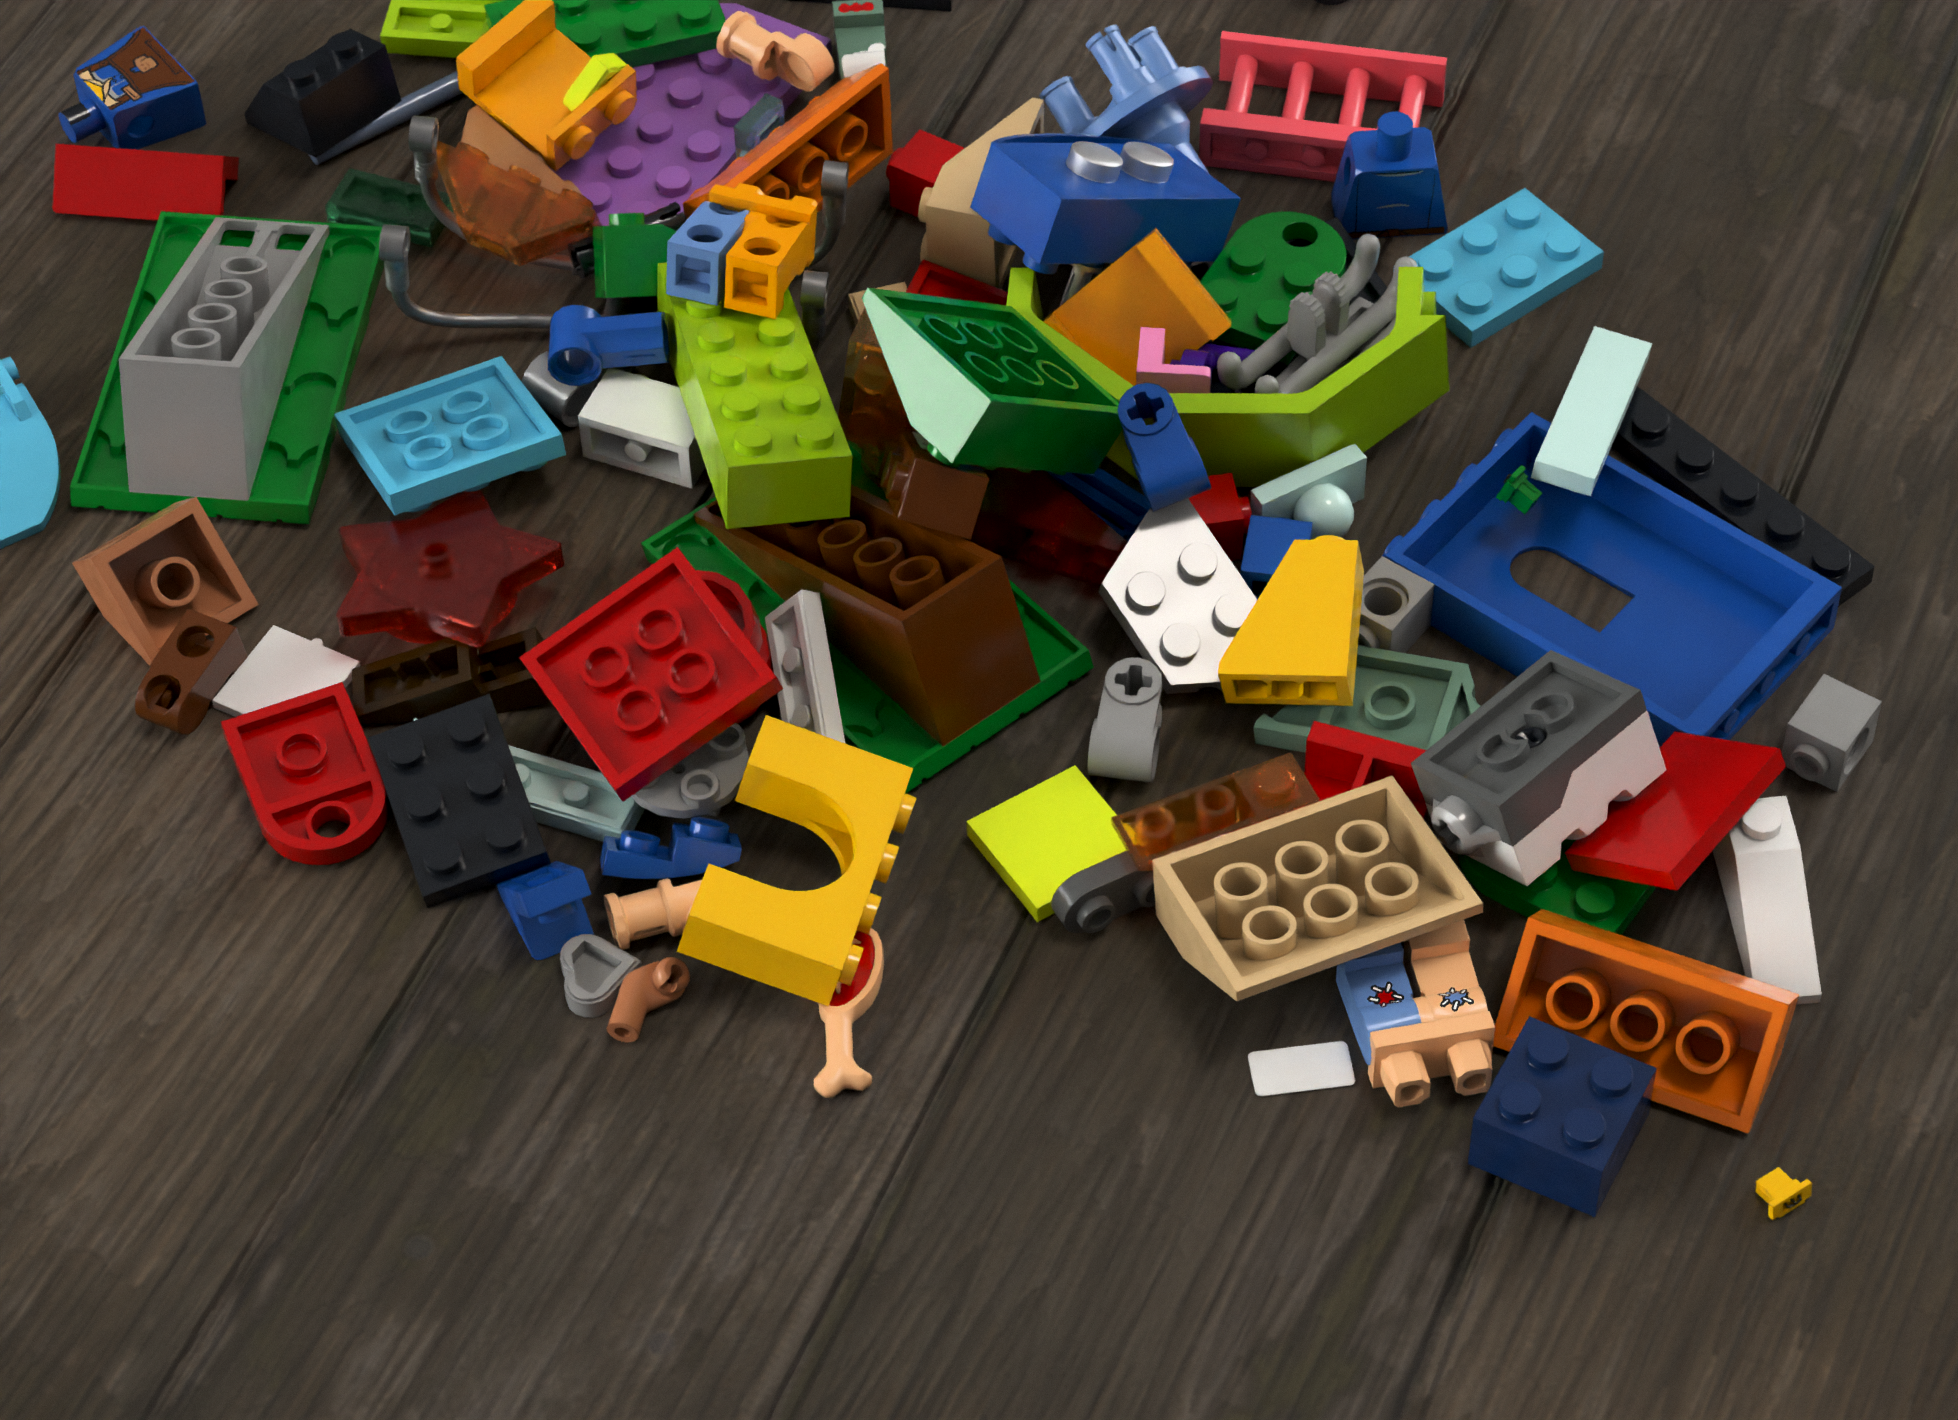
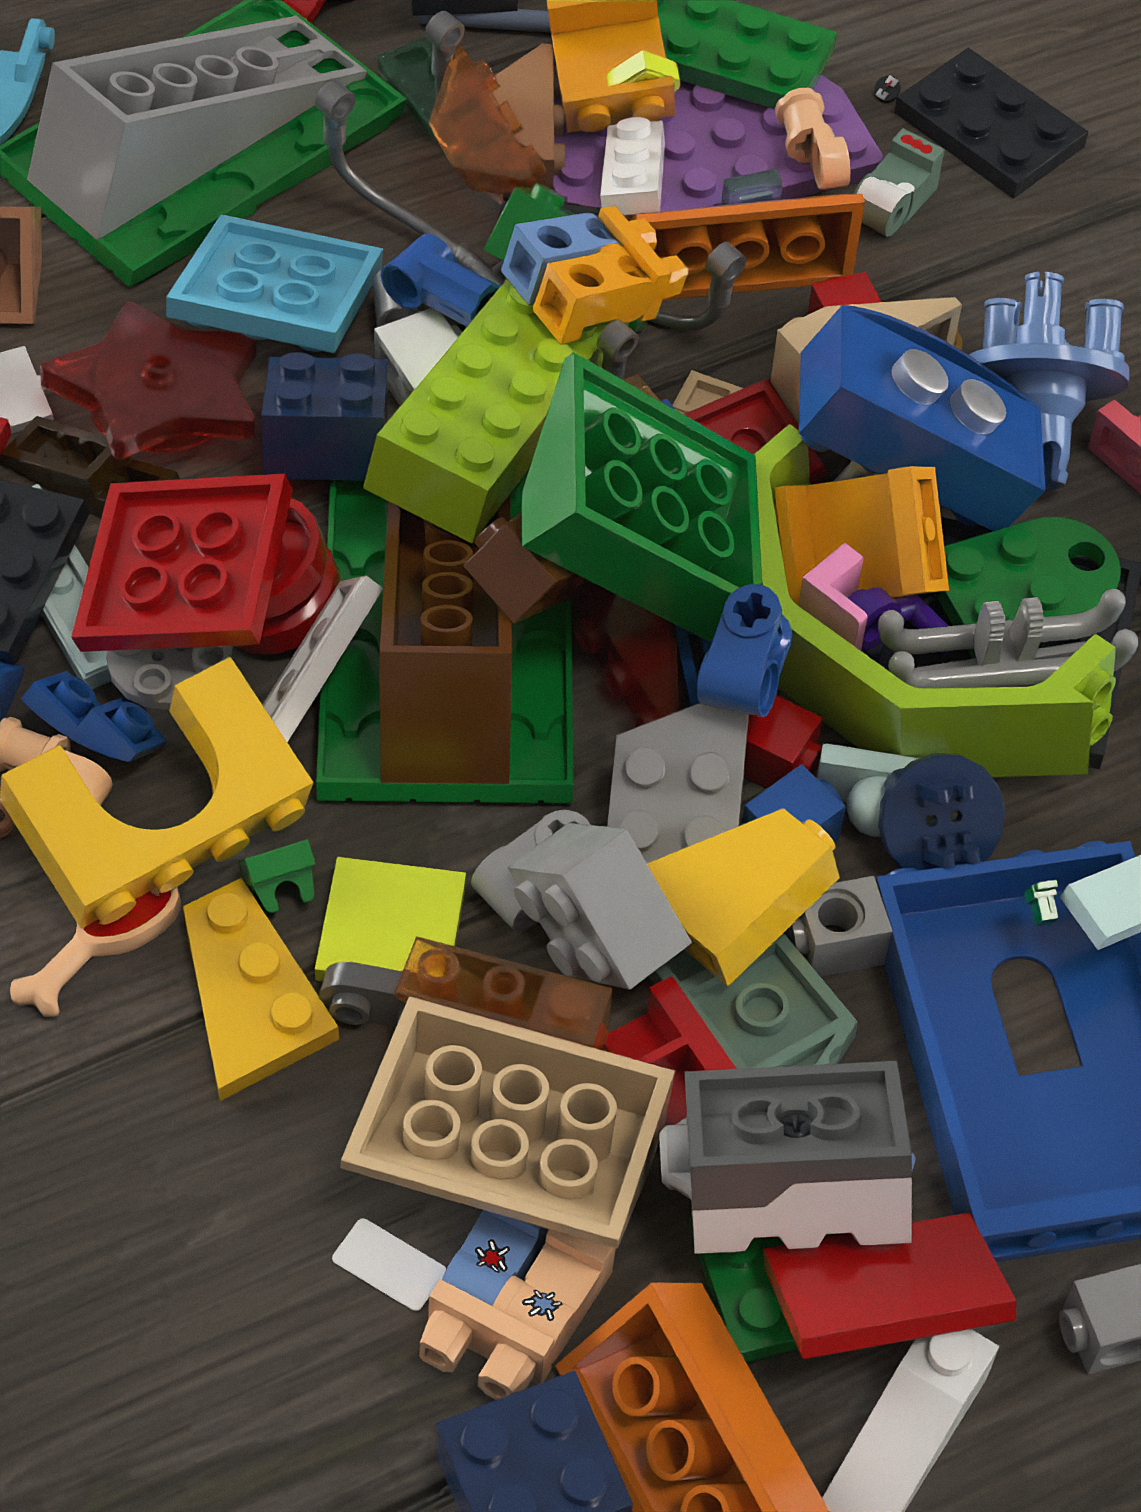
camera: 35 degrees right, 5 degrees up
none -> yellow wing [183,878,339,1101]
none -> green tile [238,839,316,913]
none -> dark blue brick [261,352,388,481]
none -> light grey brick [507,823,692,989]
none -> white plate [600,117,665,215]
none -> dark blue plate [878,753,1005,871]

